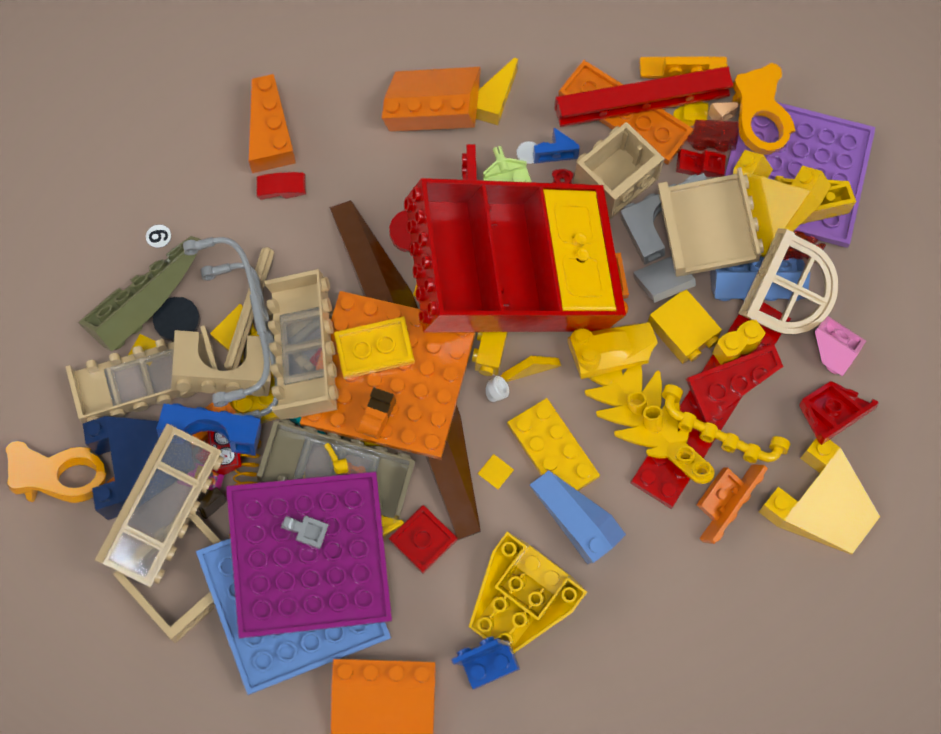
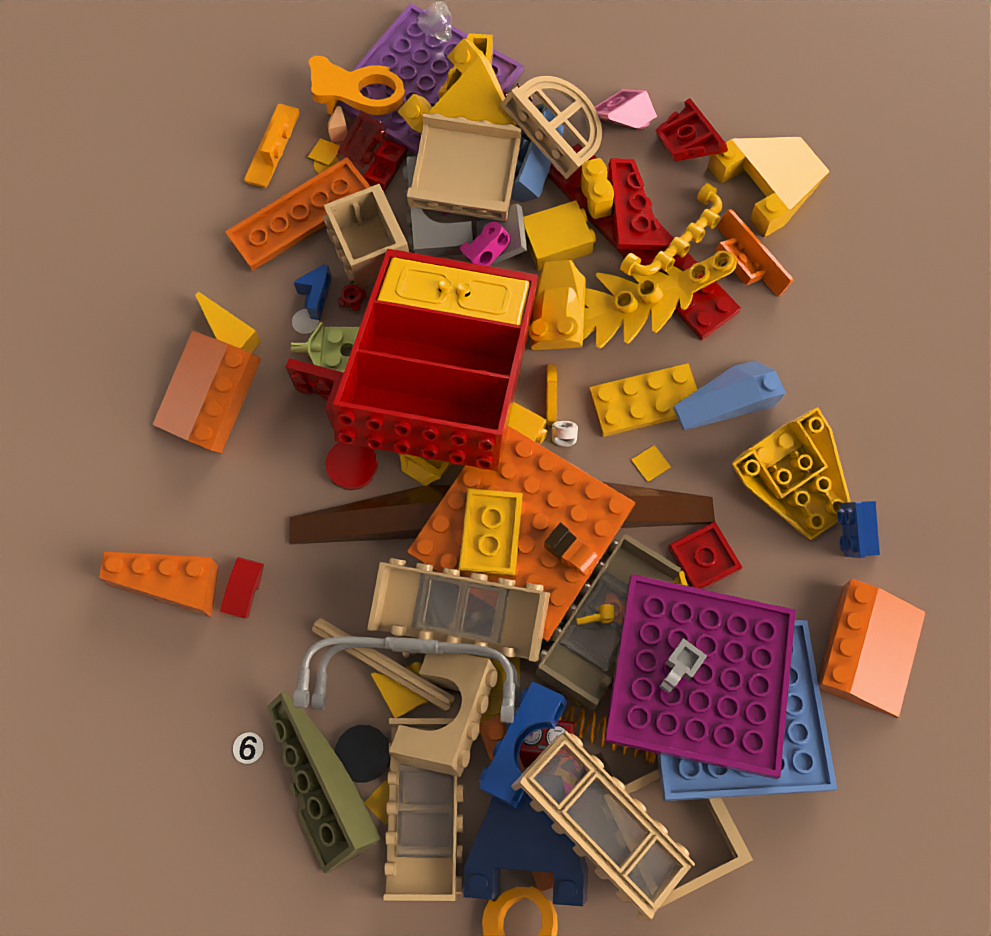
camera: 65 degrees left, 0 degrees up
red tile [554,66,734,127] -> none
none -> clear helmet [416,1,452,43]
none -> dark pink leg [459,221,510,266]

